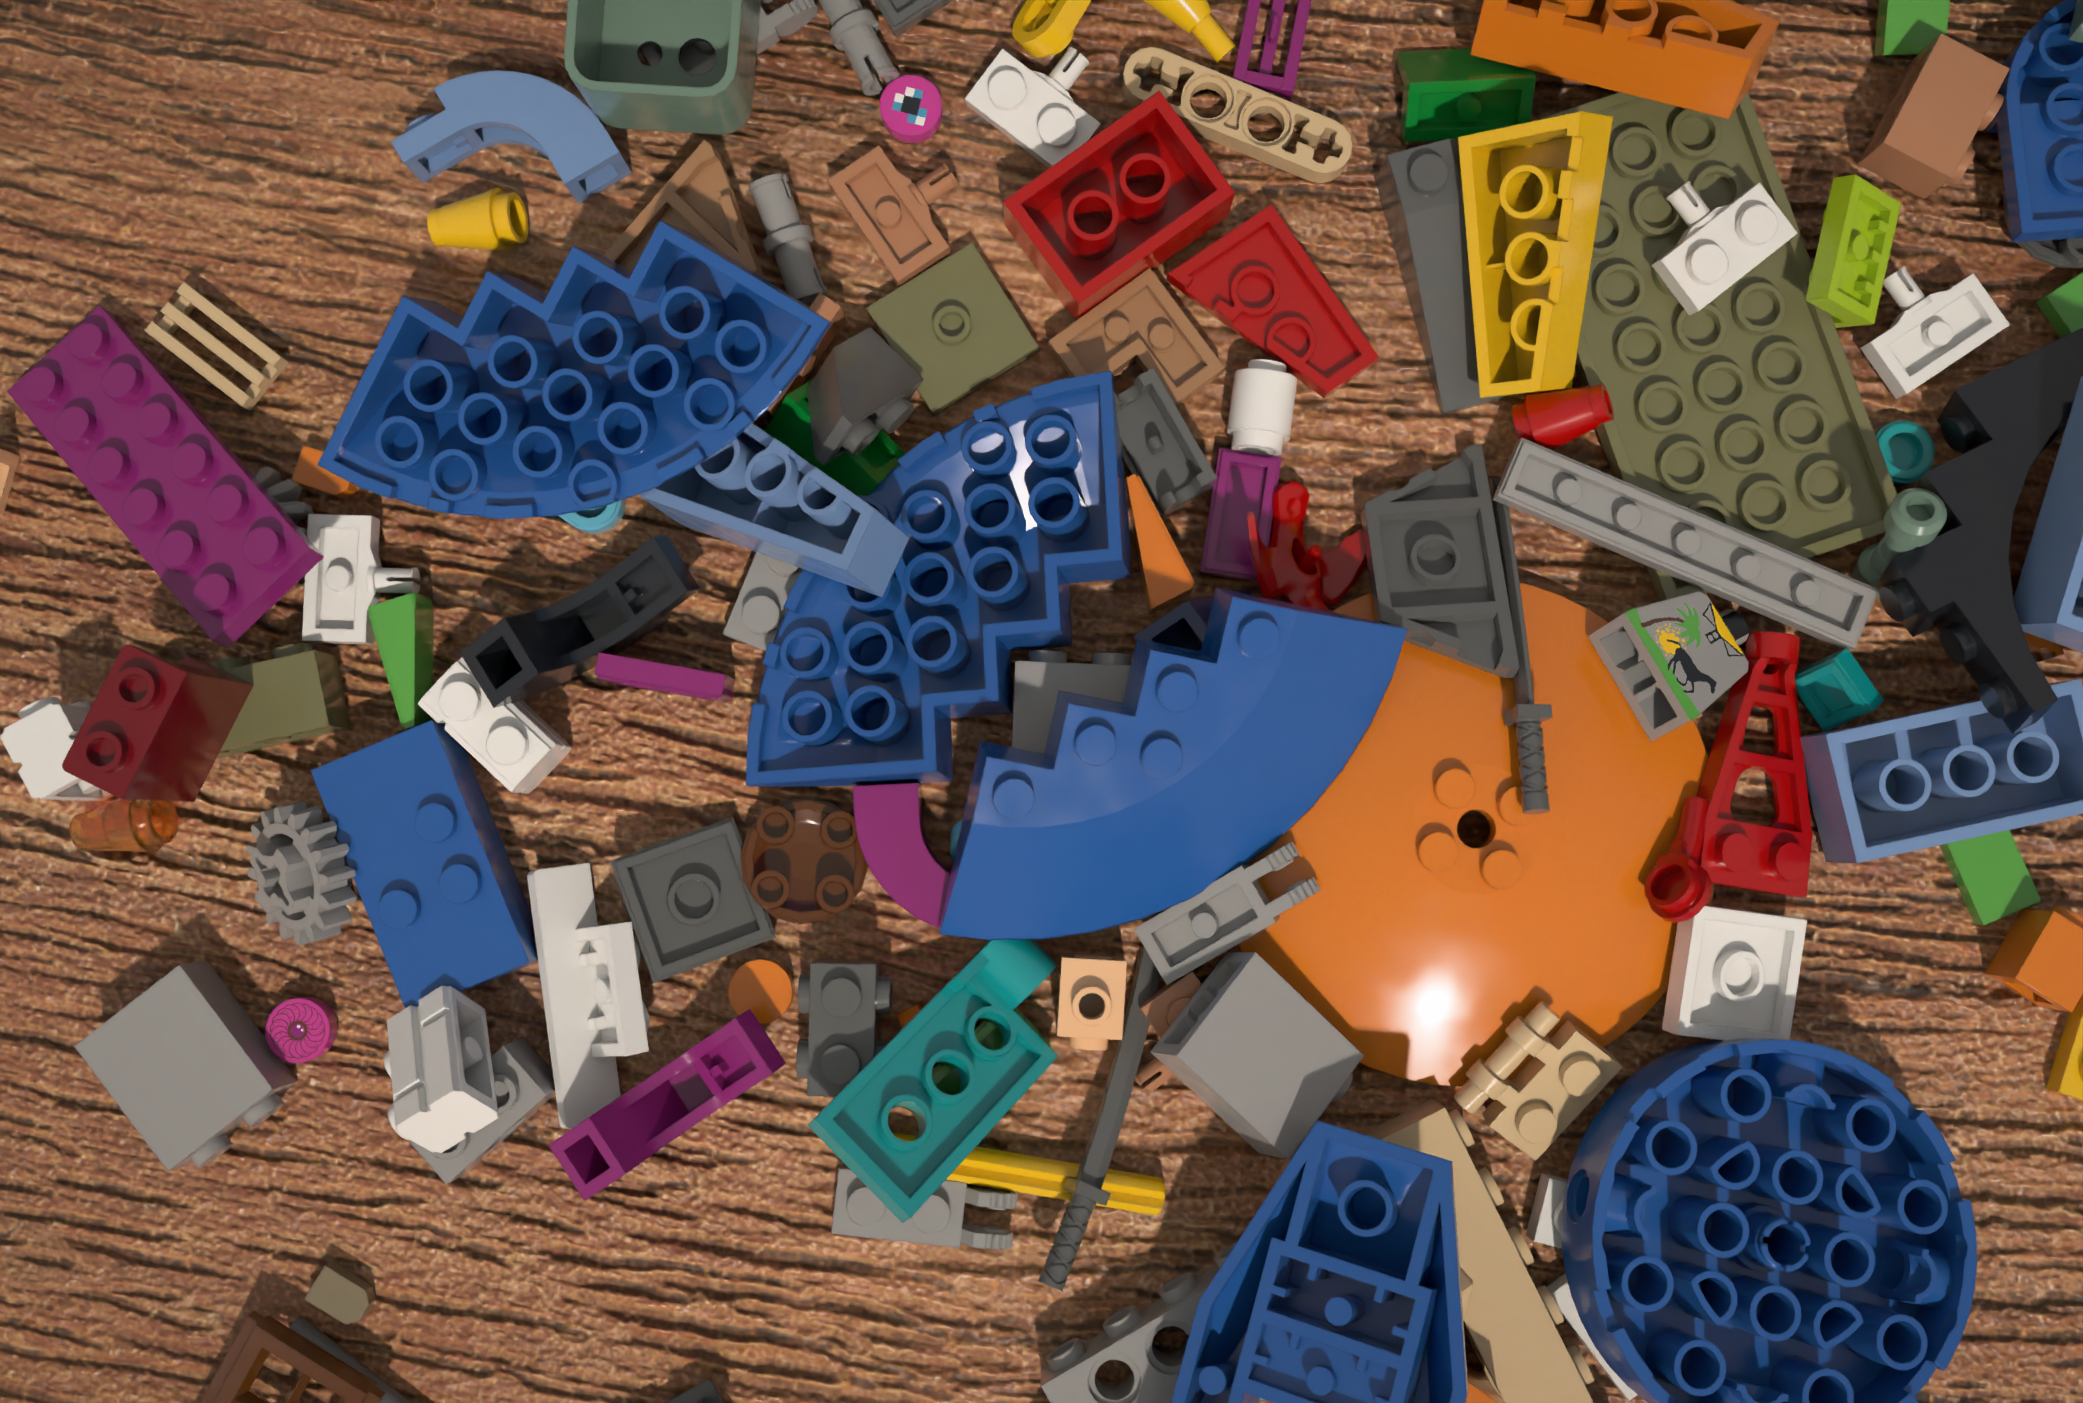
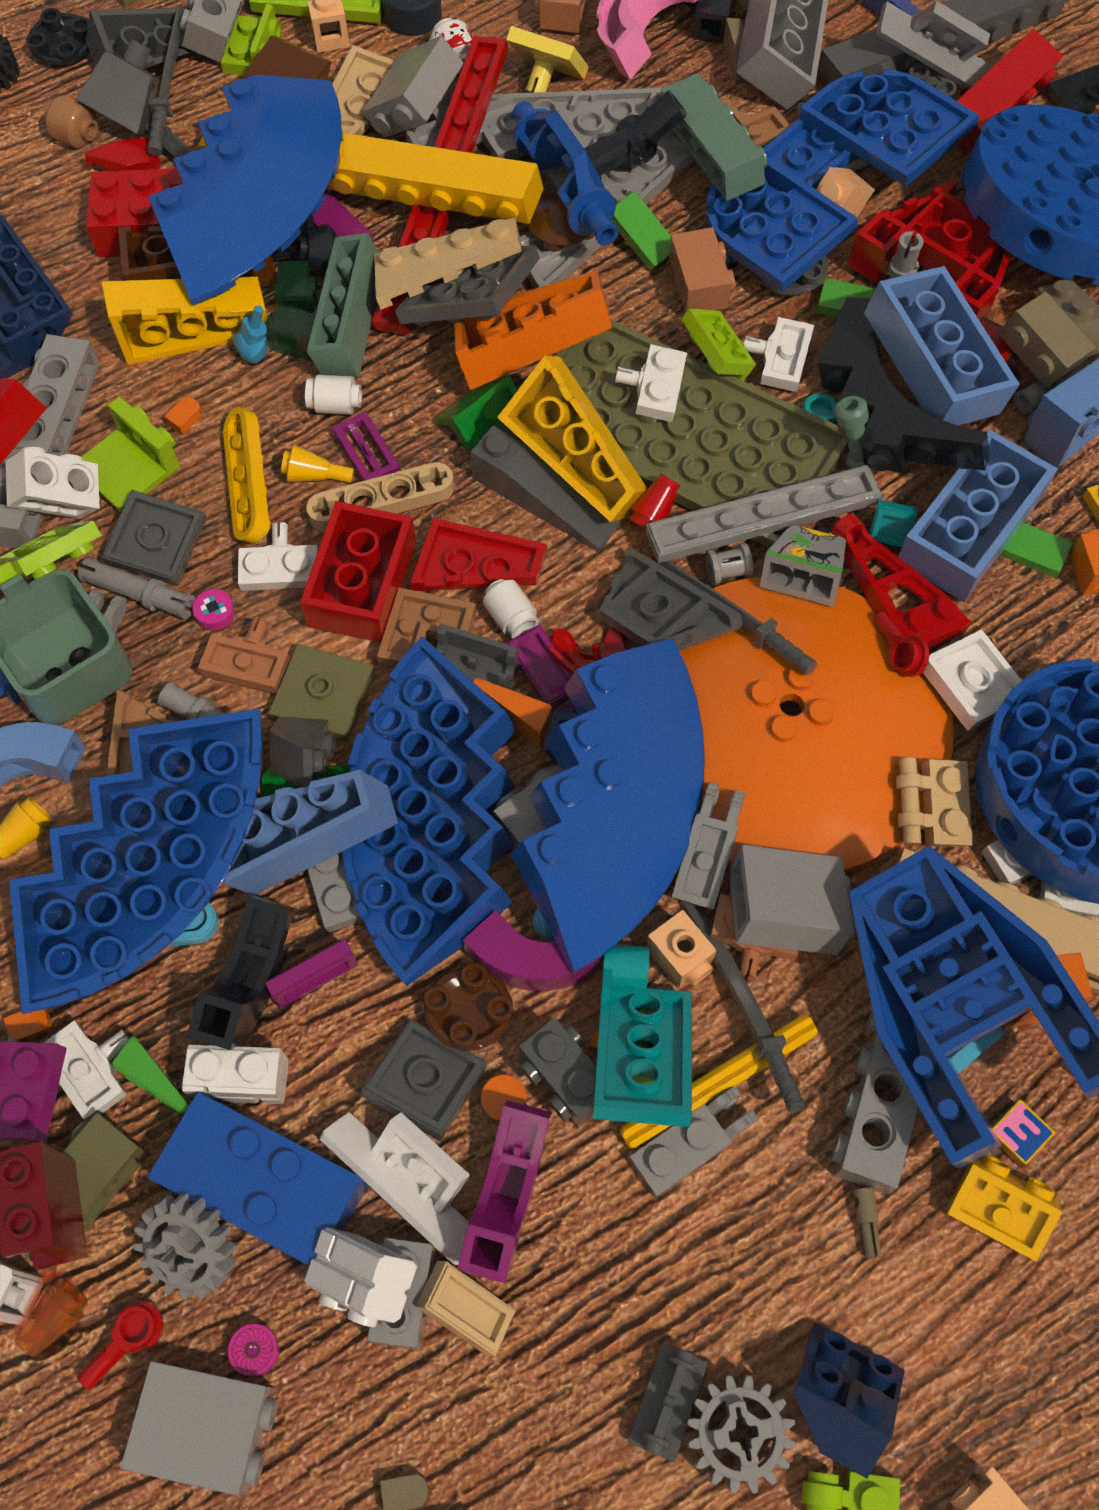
camera: 40 degrees left, 20 degrees down
none -> red plate [77,1301,164,1390]
none -> tan tile [415,1261,516,1357]
none -> light grey bush [705,543,754,586]

